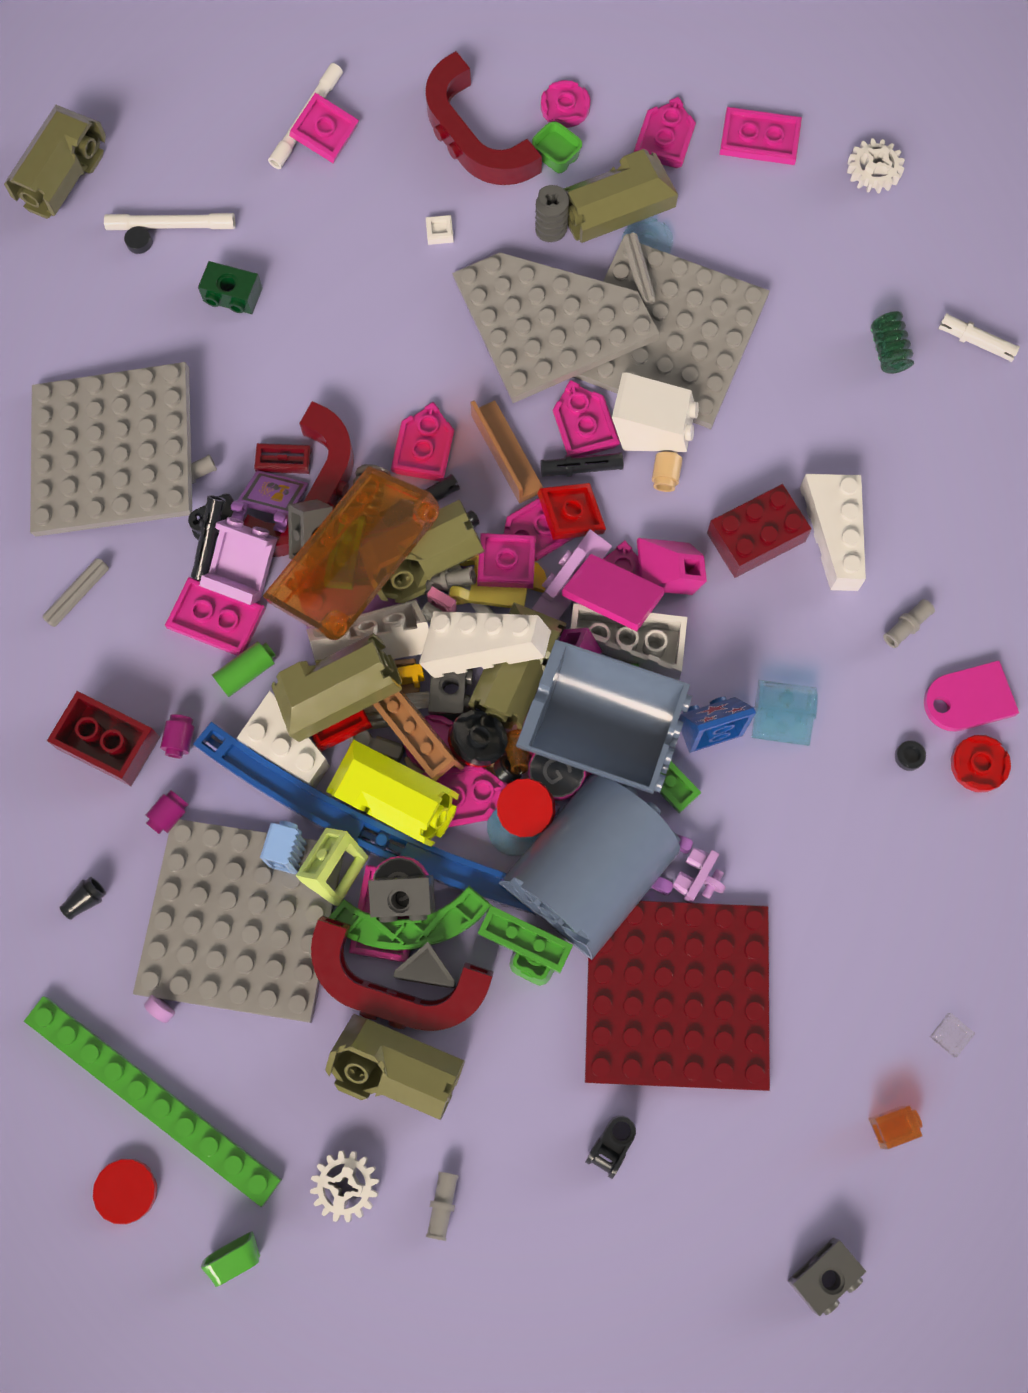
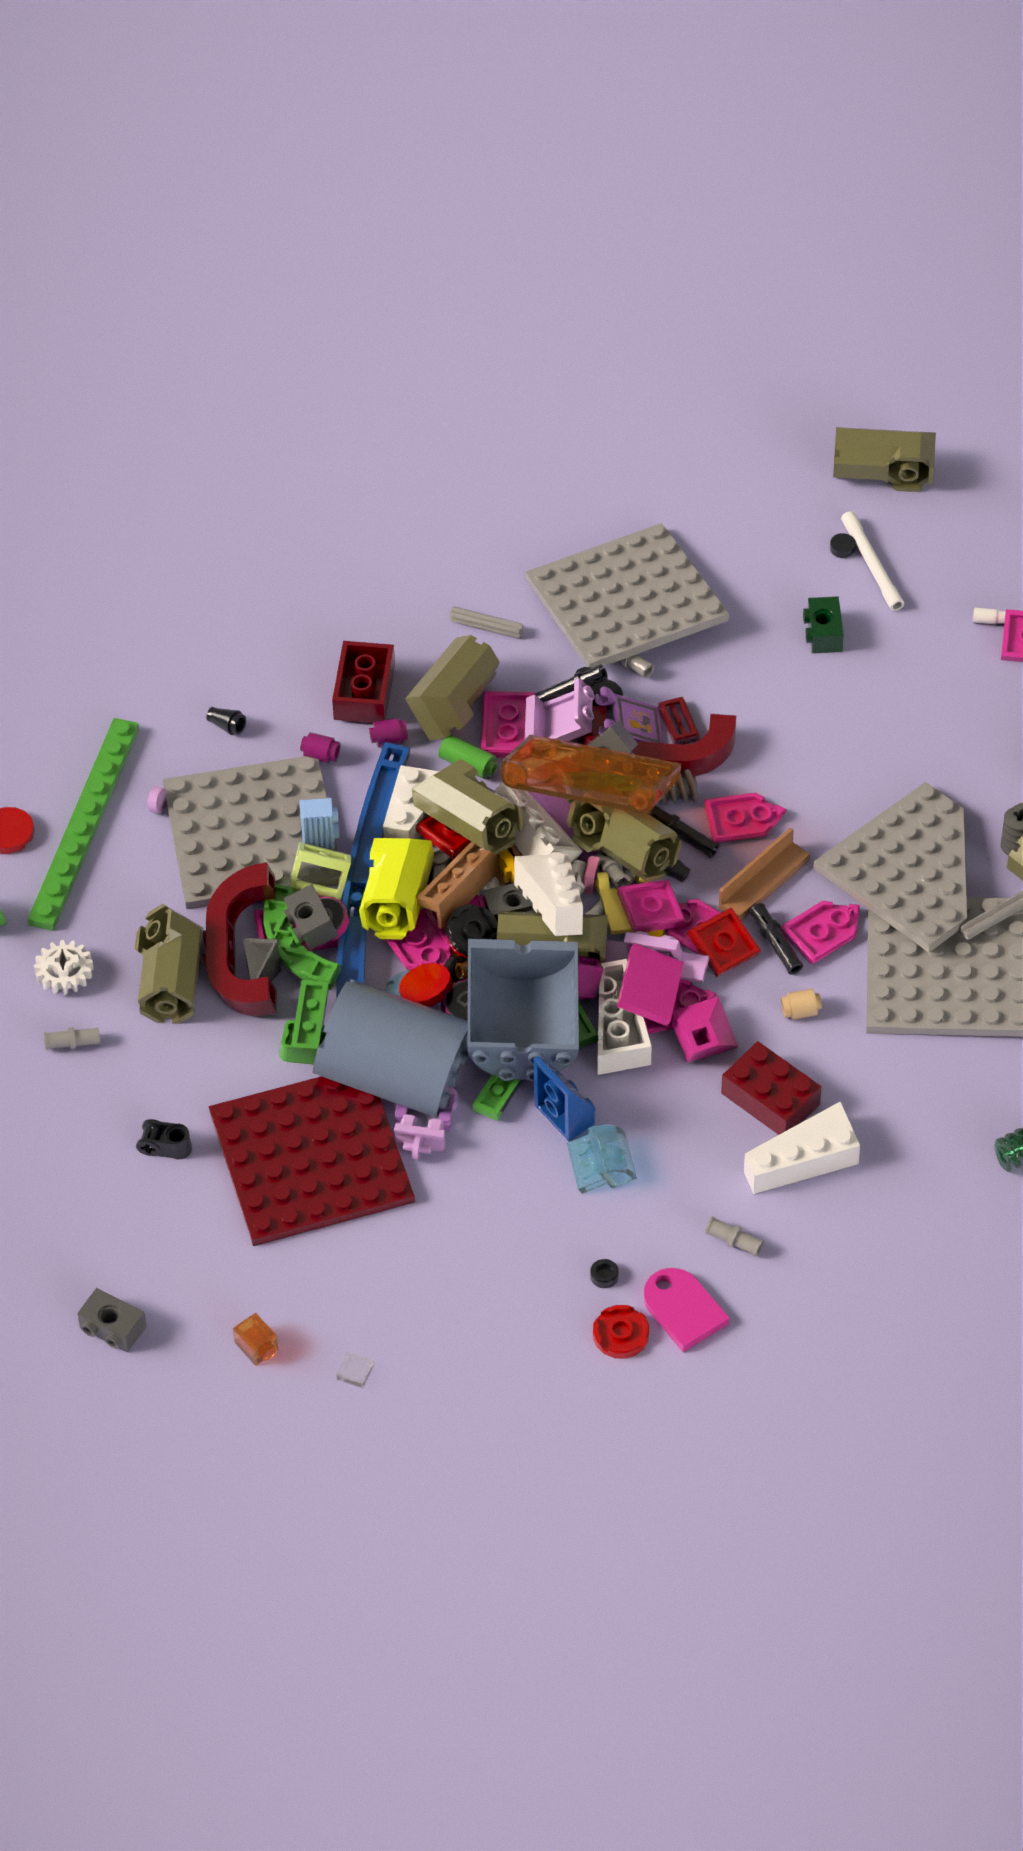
camera: 70 degrees right, 20 degrees down
white tile [425,215,454,245] -> none
white slope [612,373,699,452] -> none
none -> olive brick [405,635,499,740]

